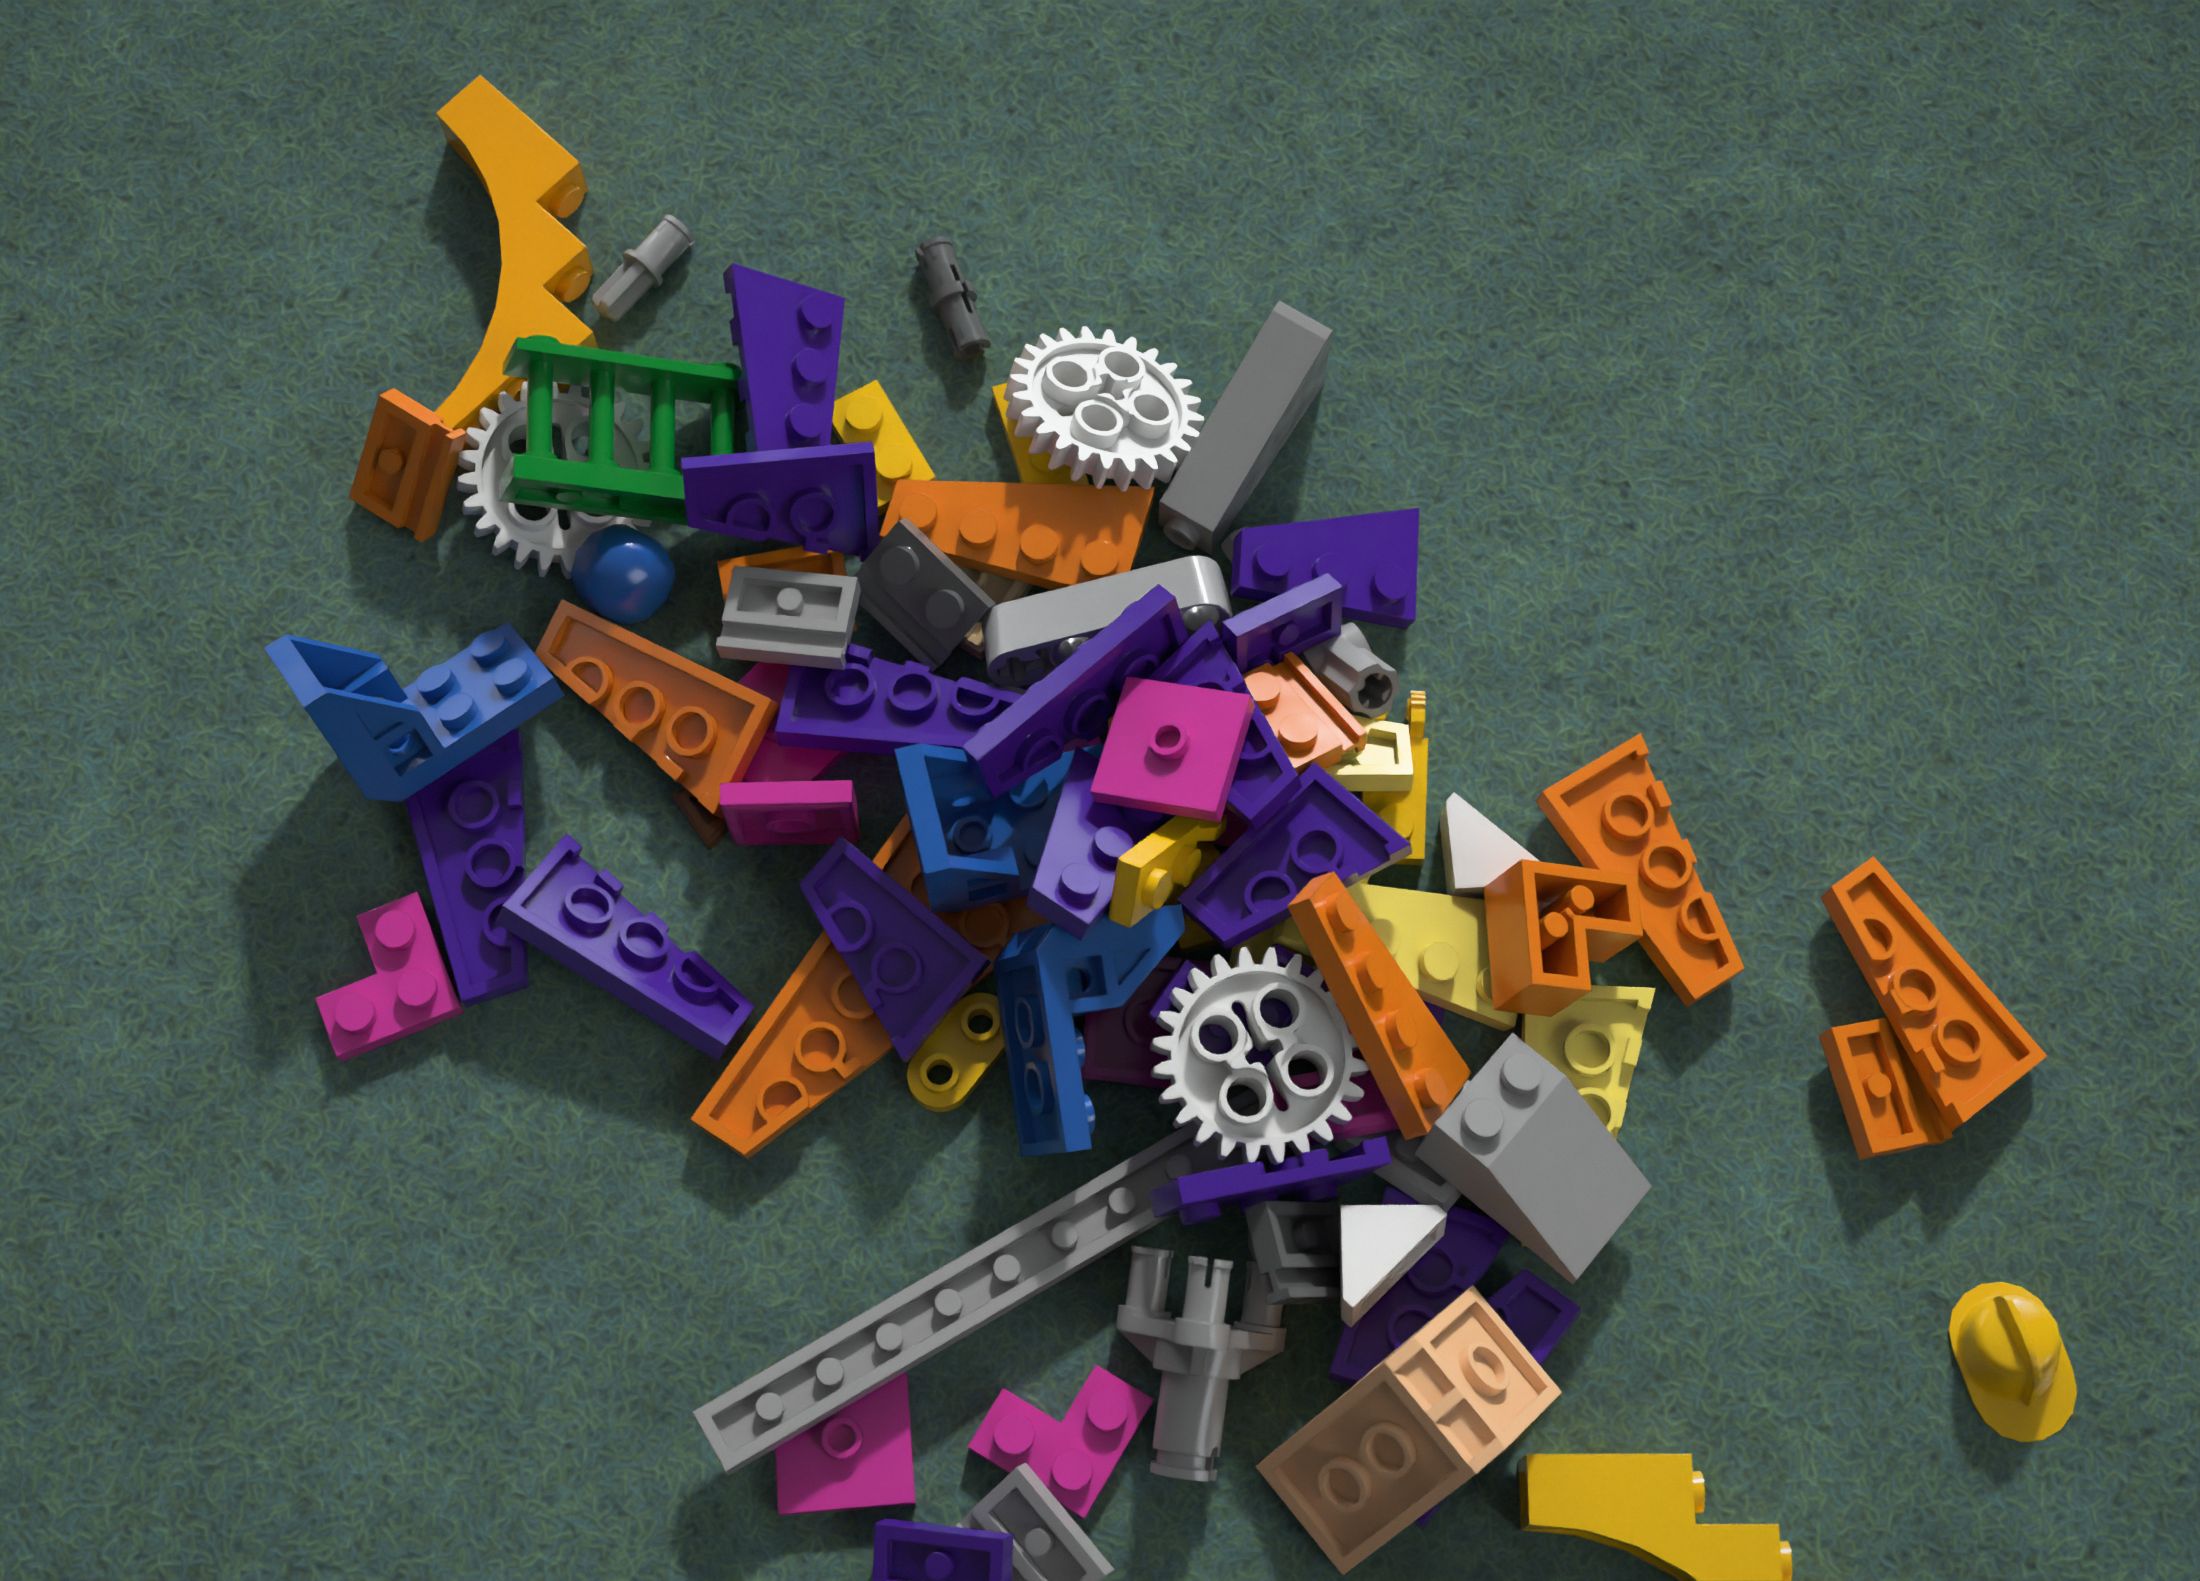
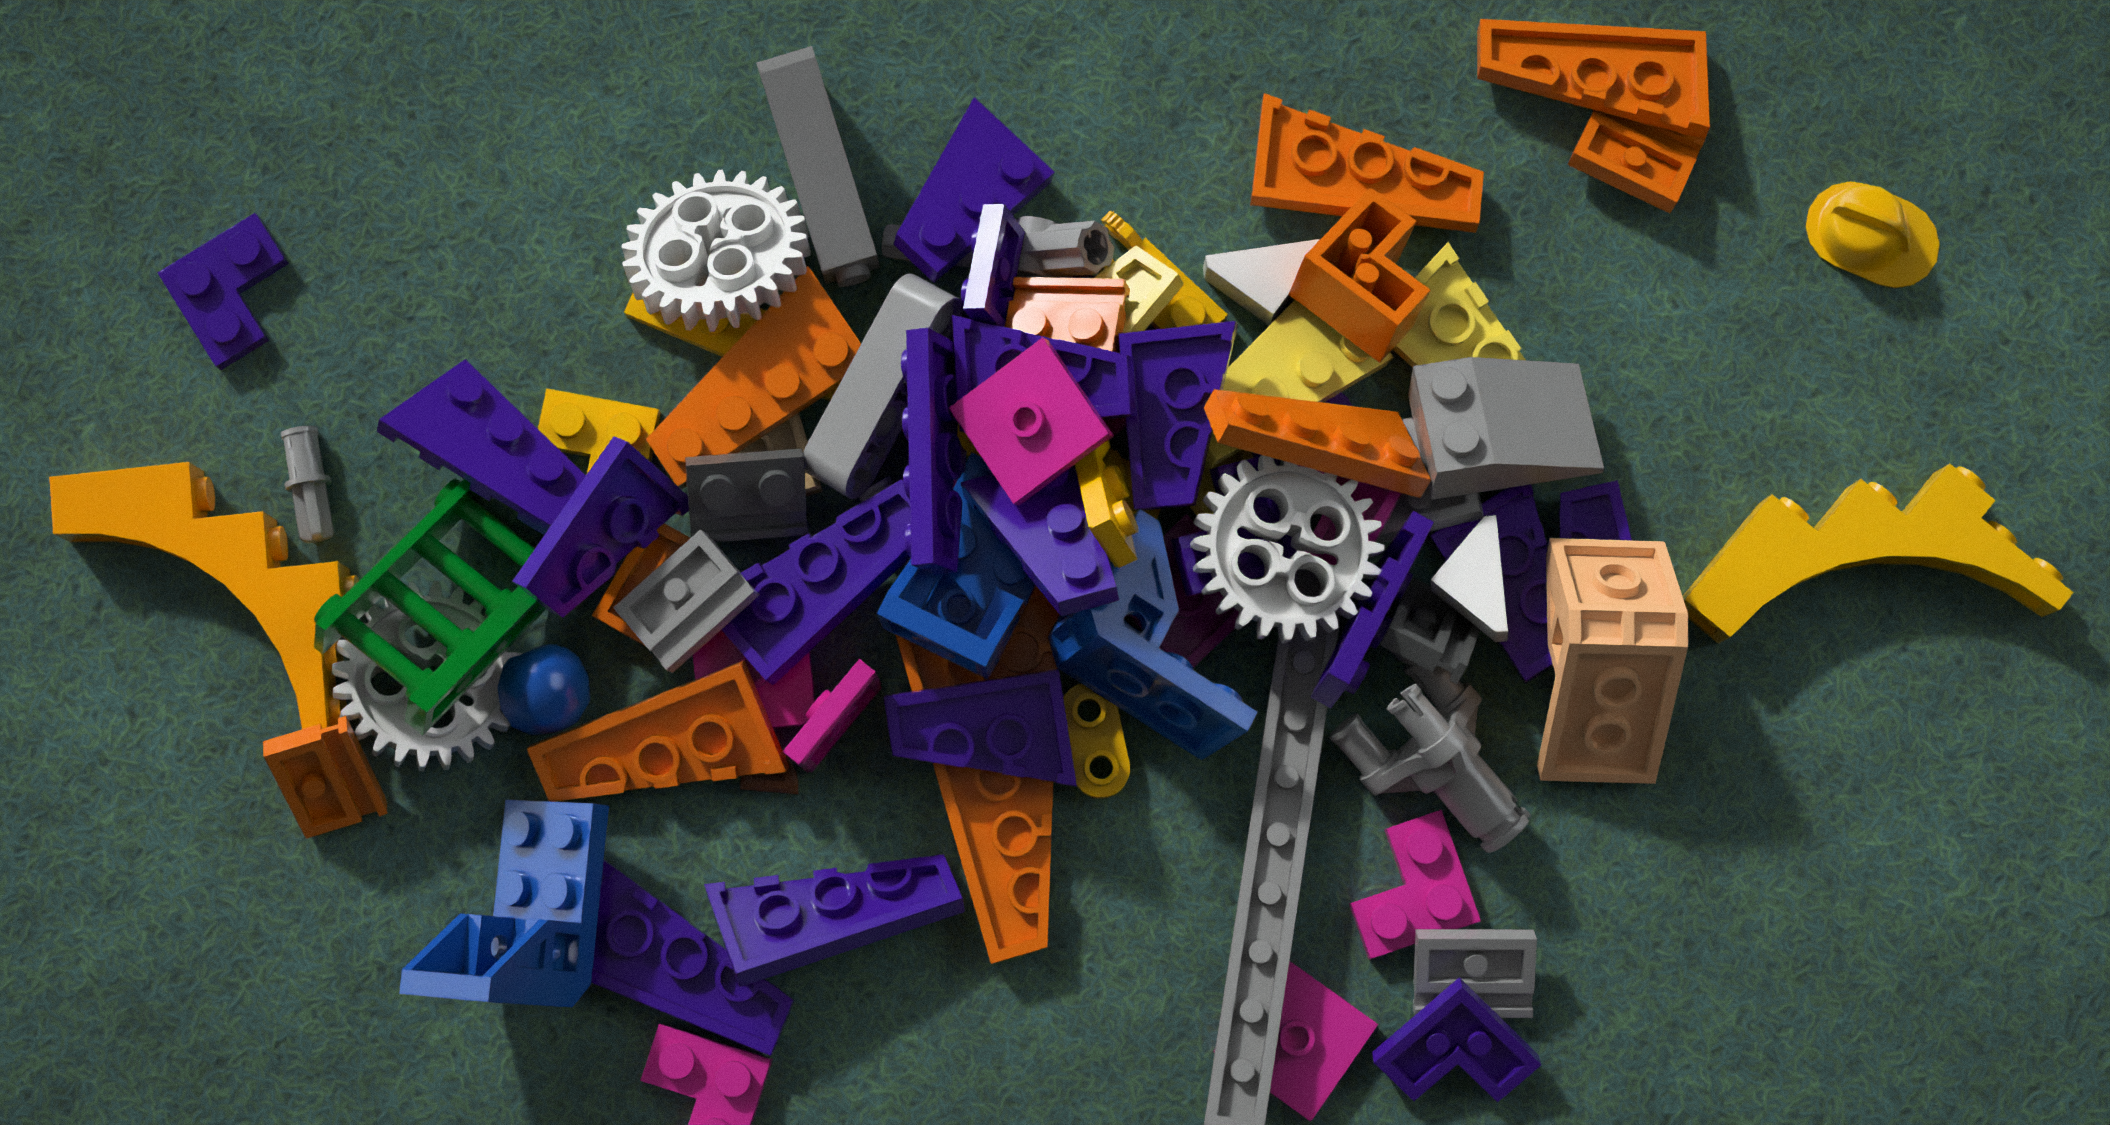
camera: 50 degrees left, 10 degrees up
dark grey pin [915,237,991,361] -> none
none -> dark purple plate [157,213,289,370]

